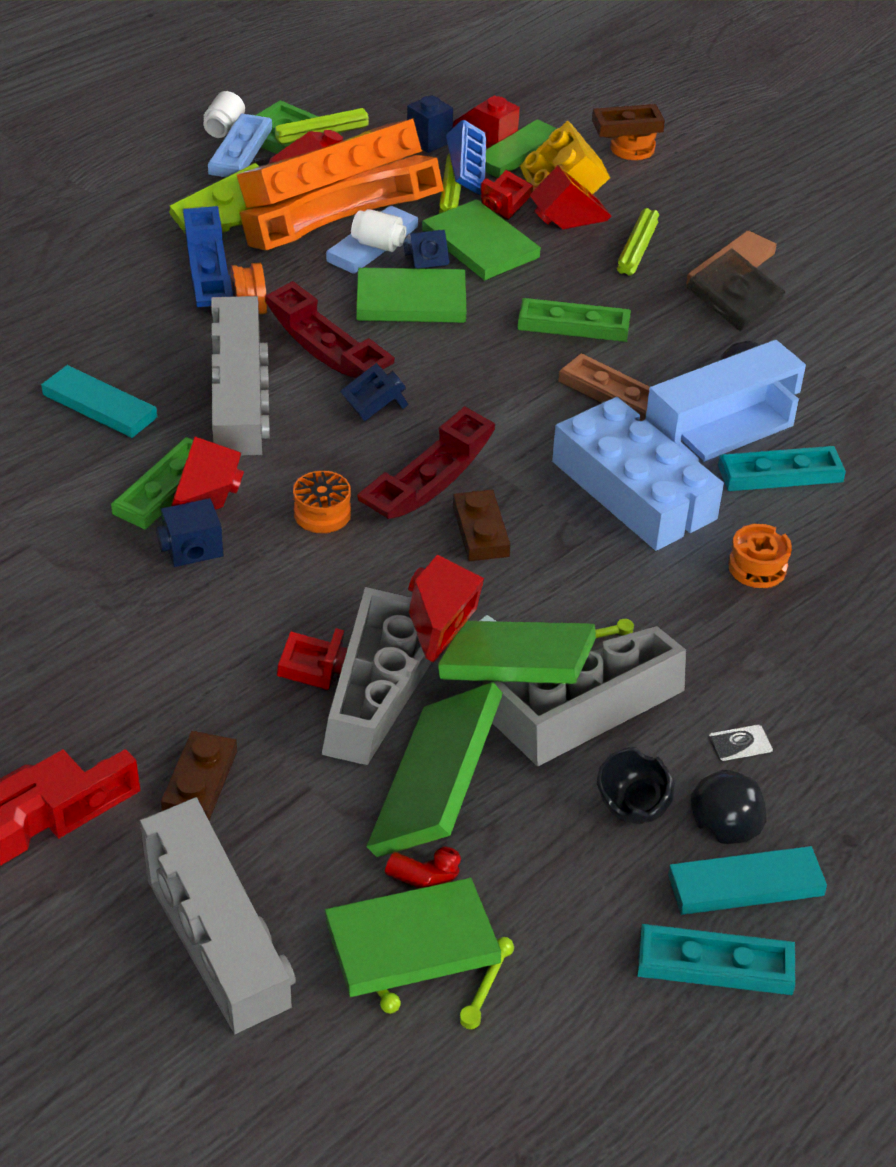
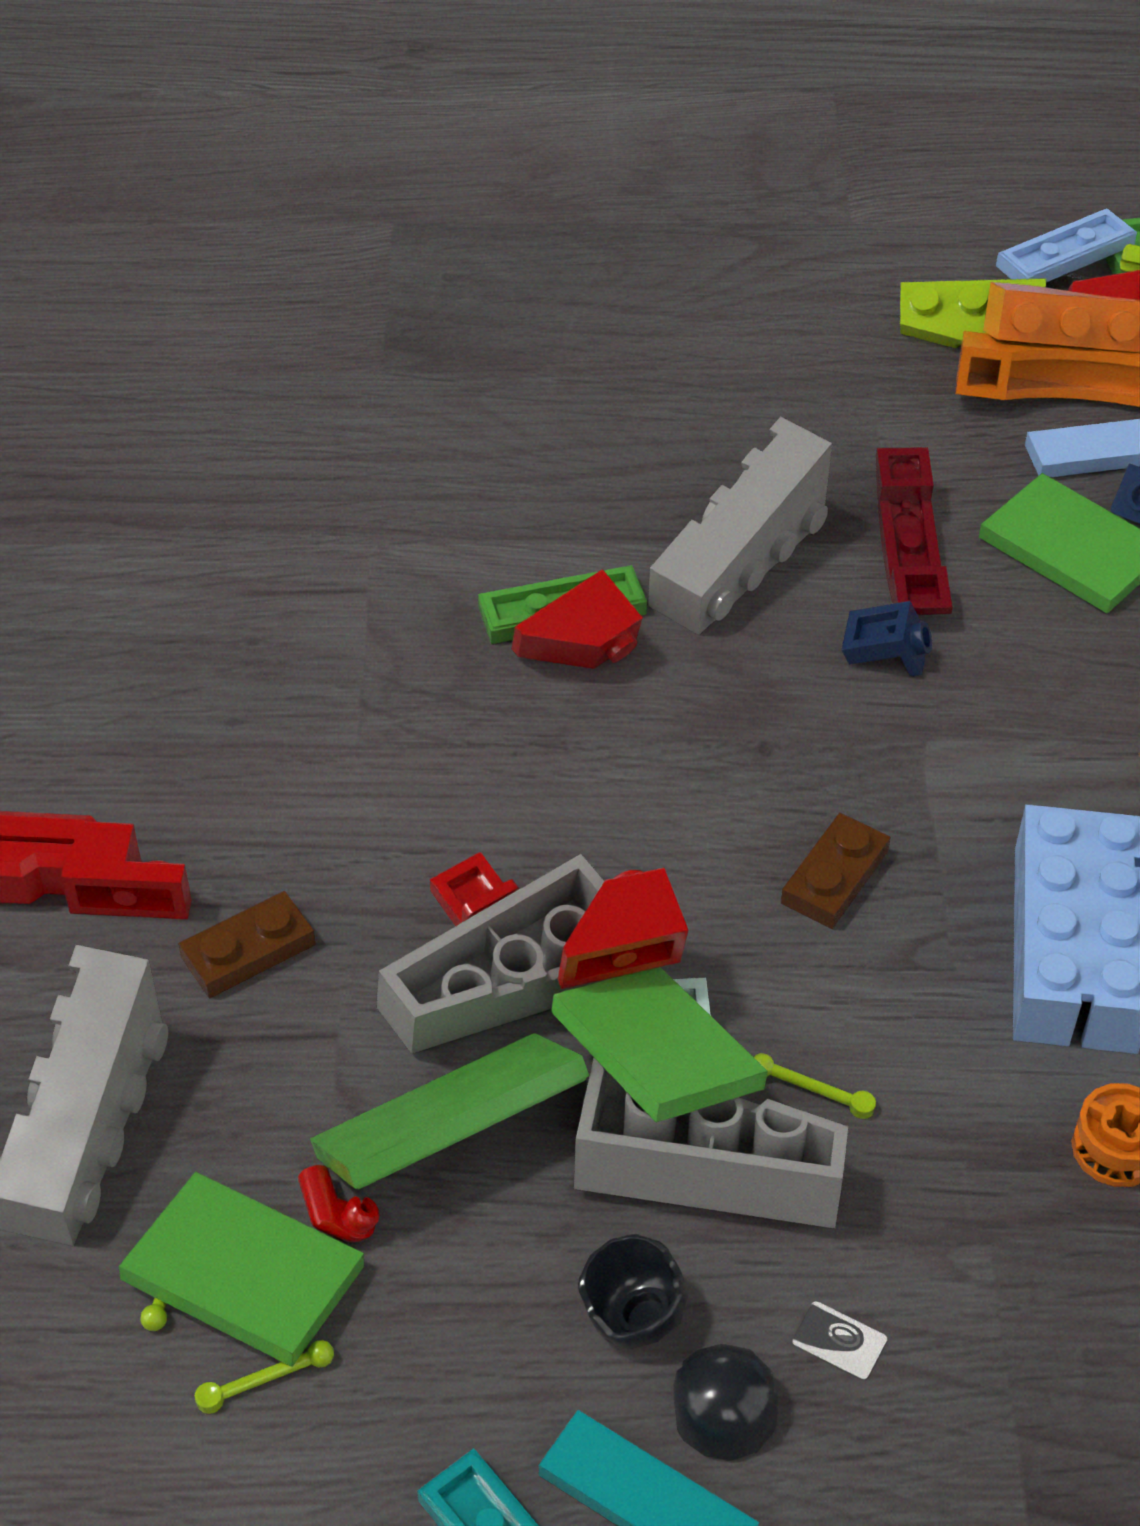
camera: 45 degrees right, 5 degrees up
teal tile [41,365,157,438] -> none
dark blue brick [156,498,224,567] -> none
blue slope [183,206,233,307] -> none
white brick [203,91,245,138] -> none
orange wheel [231,263,267,315] -> none
orange wheel [293,471,351,533] -> none
white brick [351,209,407,252] -> none
dark red slope [357,406,495,519] -> none

